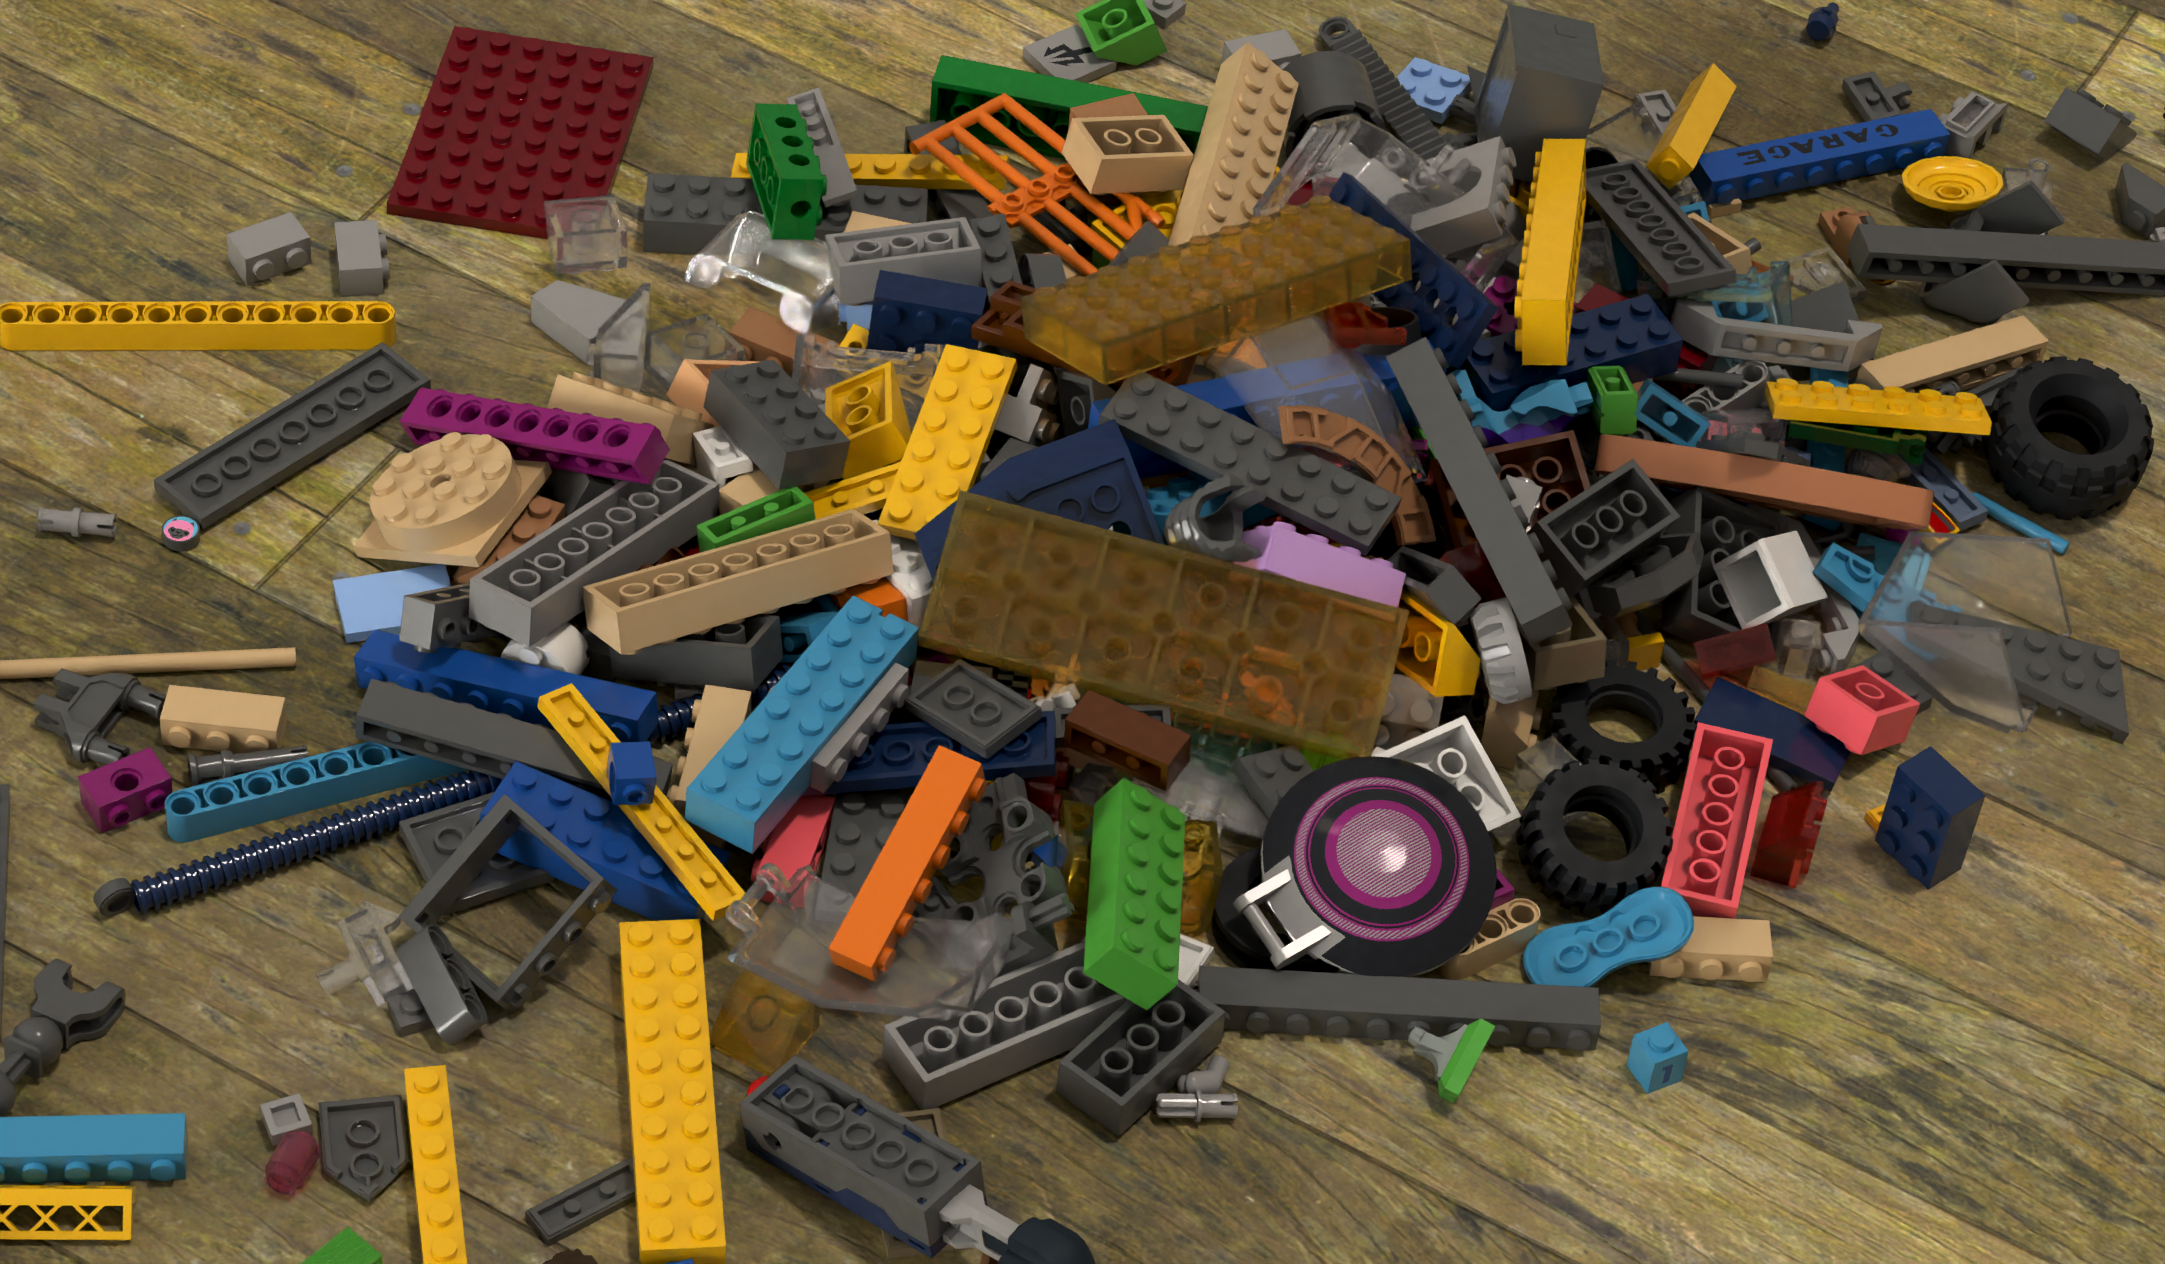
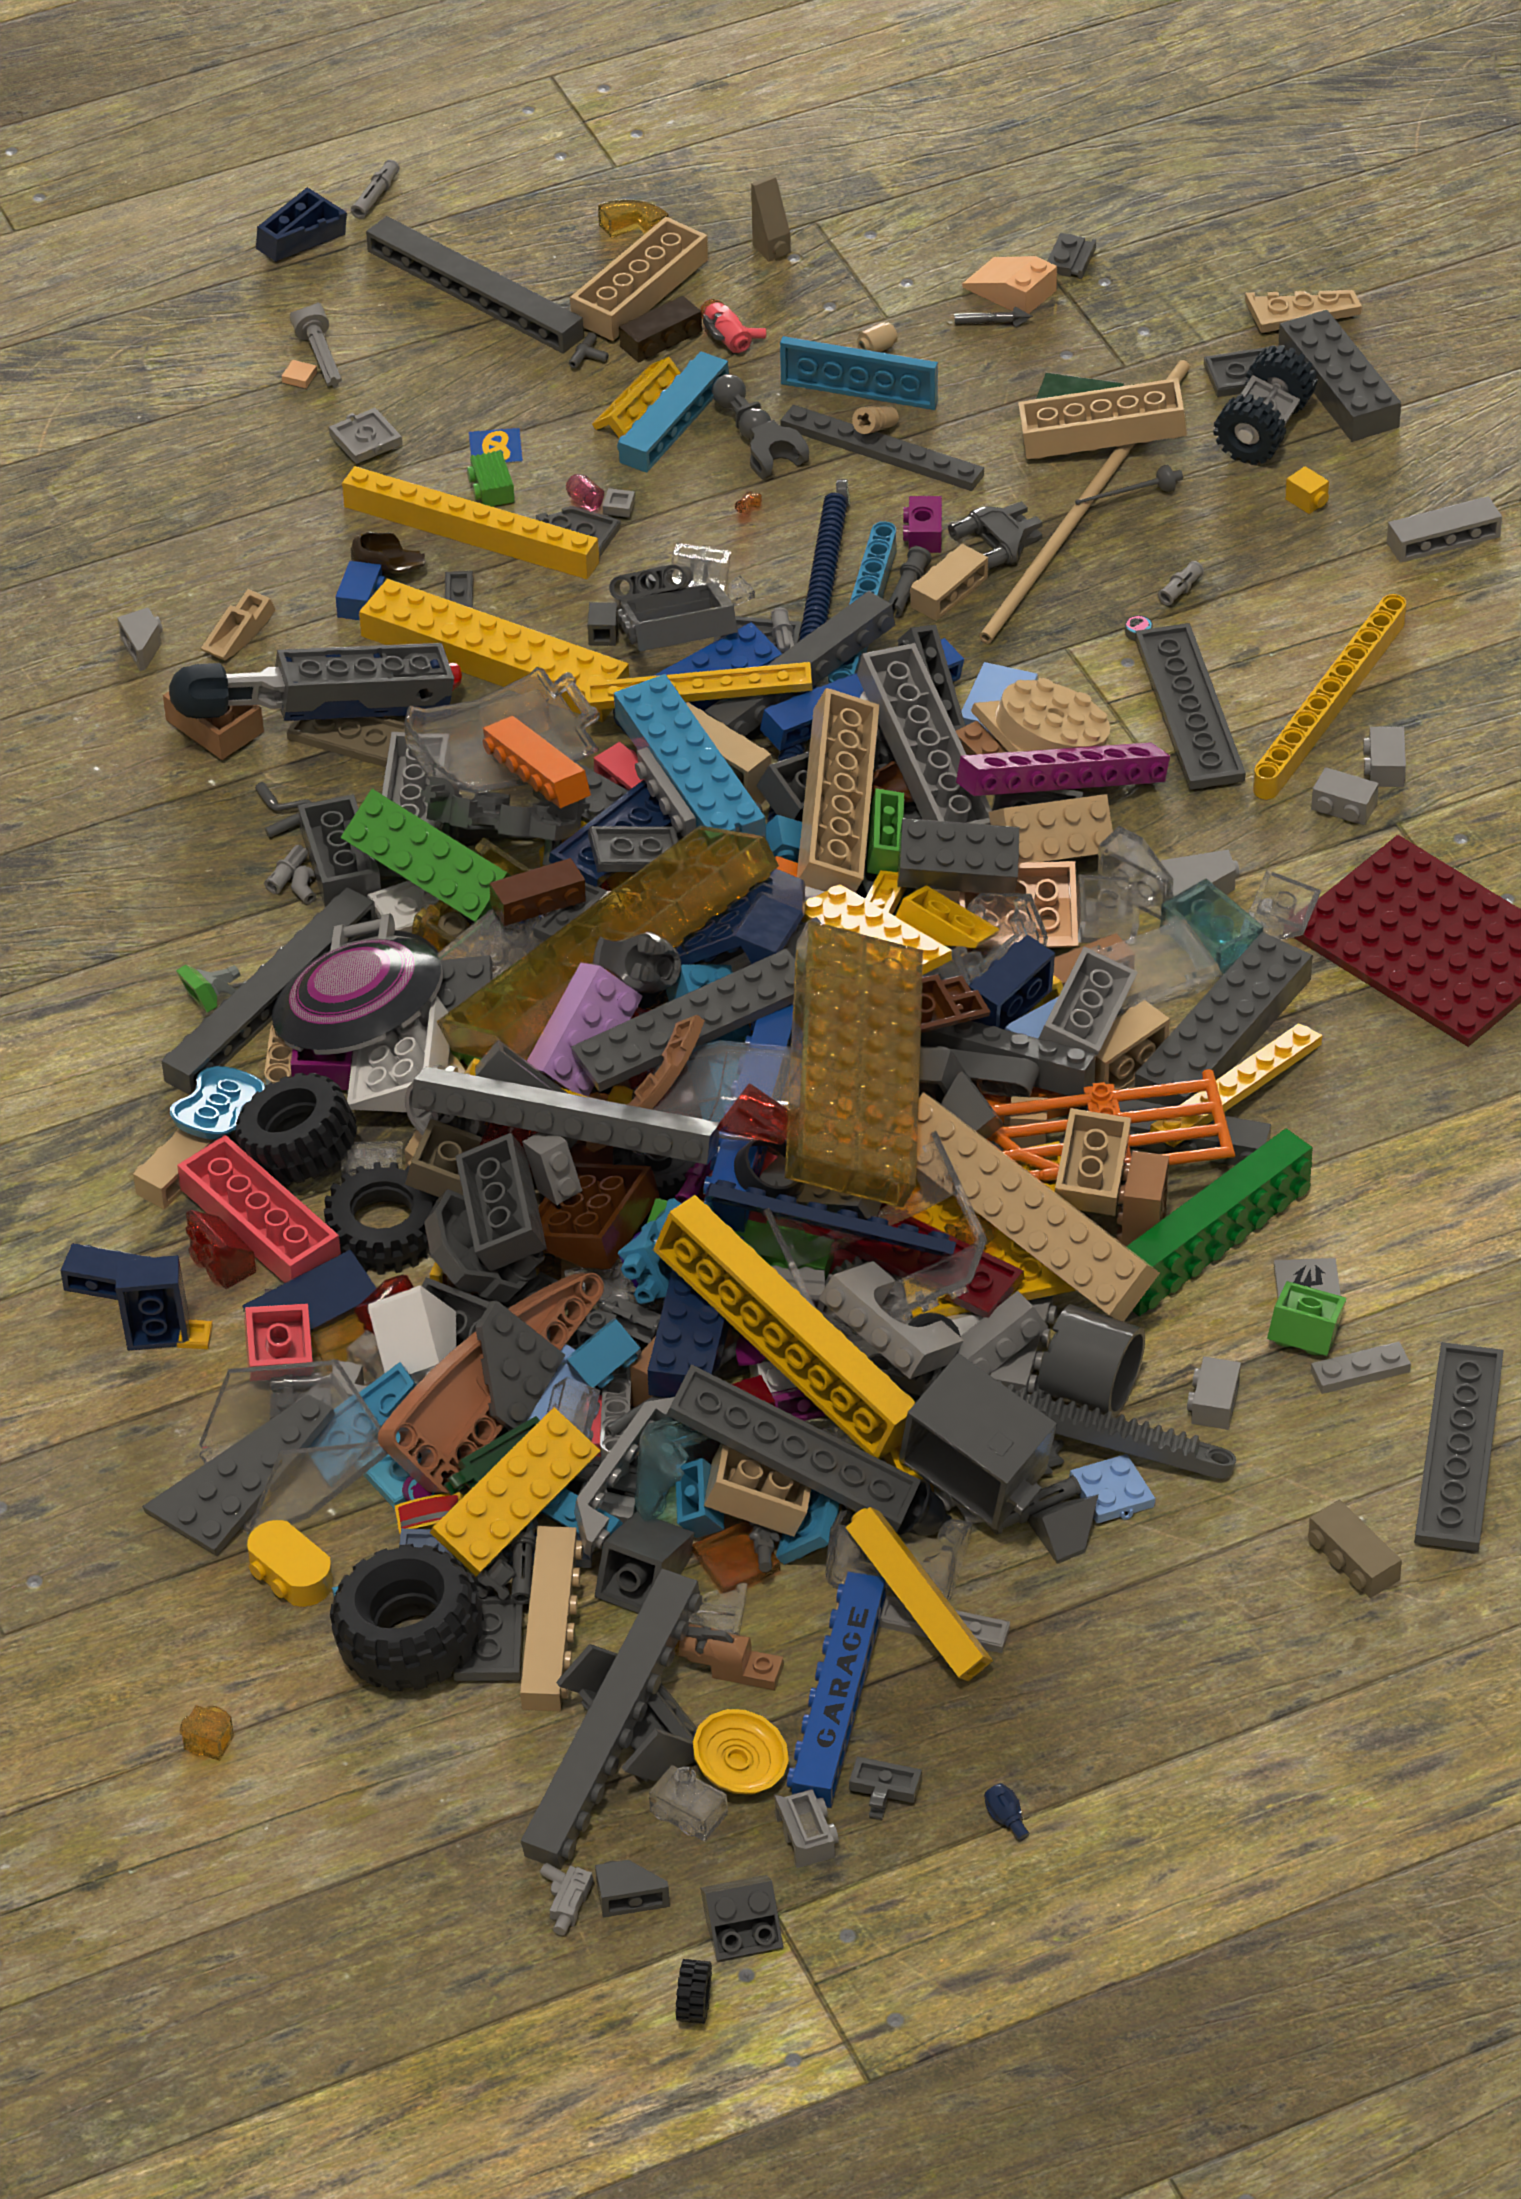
camera: 130 degrees right, 0 degrees up
blue brick [606,741,657,805] -> none
green brick [746,103,827,240] -> none
light grey slope [787,87,859,208] -> none
bright green brick [1587,365,1638,437] -> none
dark azure brick [1626,1022,1689,1094] -> none
none -> dark blue brick [61,1243,152,1300]
none -> yellow brick [247,1520,333,1607]
none -> dark grey piece [255,782,312,838]
none -> dark grey brick [587,602,618,646]
none -> clear orange arm [735,491,762,515]
none -> light grey axle [770,607,794,654]
none -> clear light blue brick [1160,878,1264,978]

